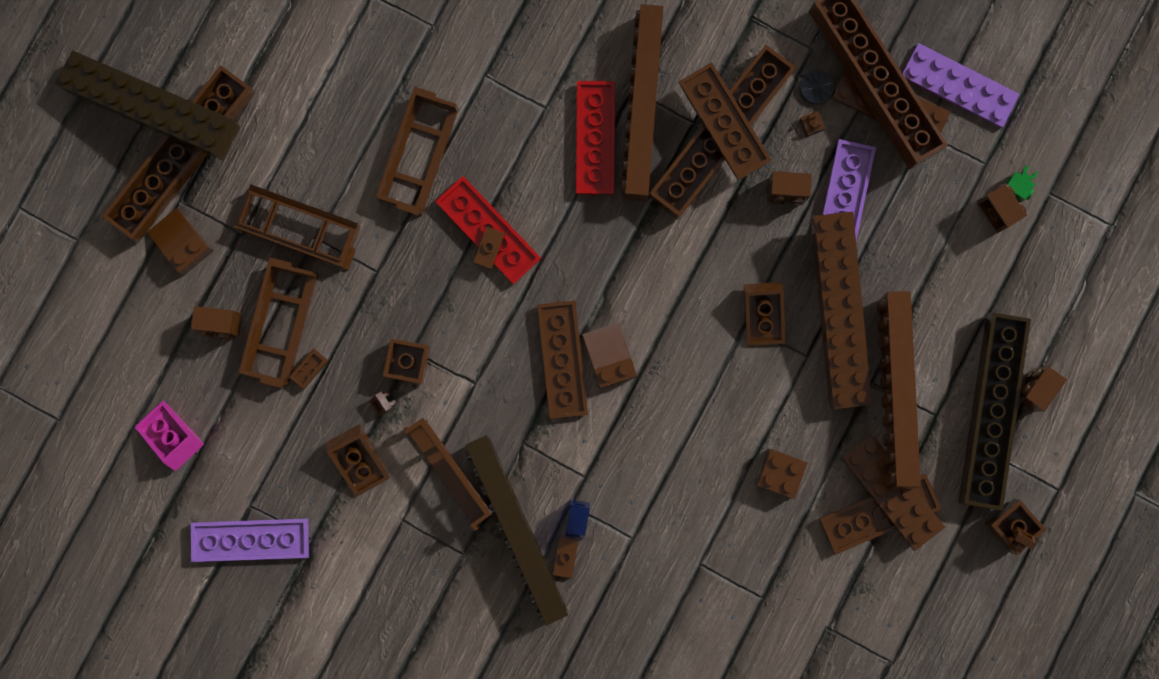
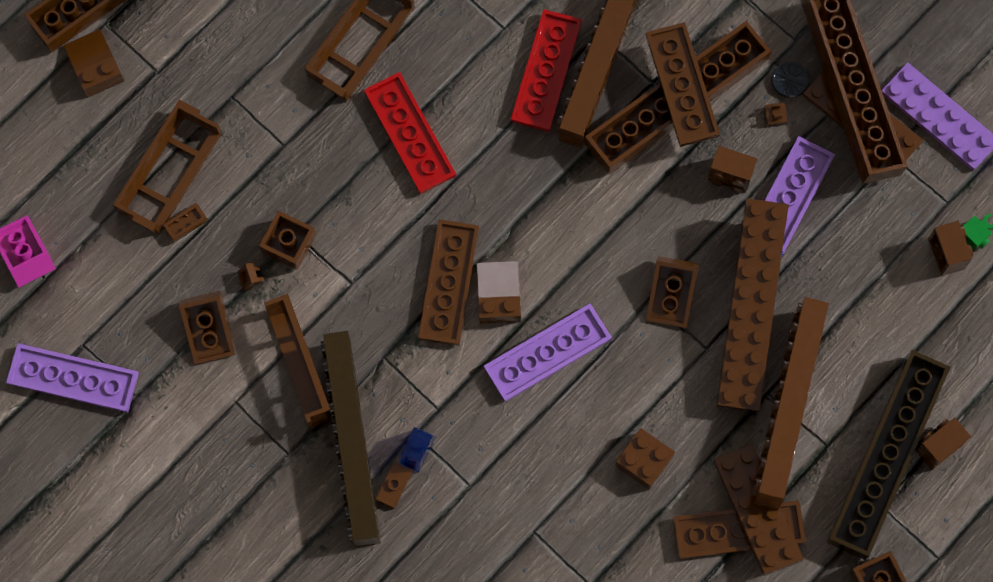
camera: 20 degrees right, 10 degrees down
reddish brown brick [191,306,241,339] -> none
reddish brown piece [234,184,361,270] -> none
reddish brown plate [473,227,505,270] -> none
none -> medium lavender plate [484,304,612,402]

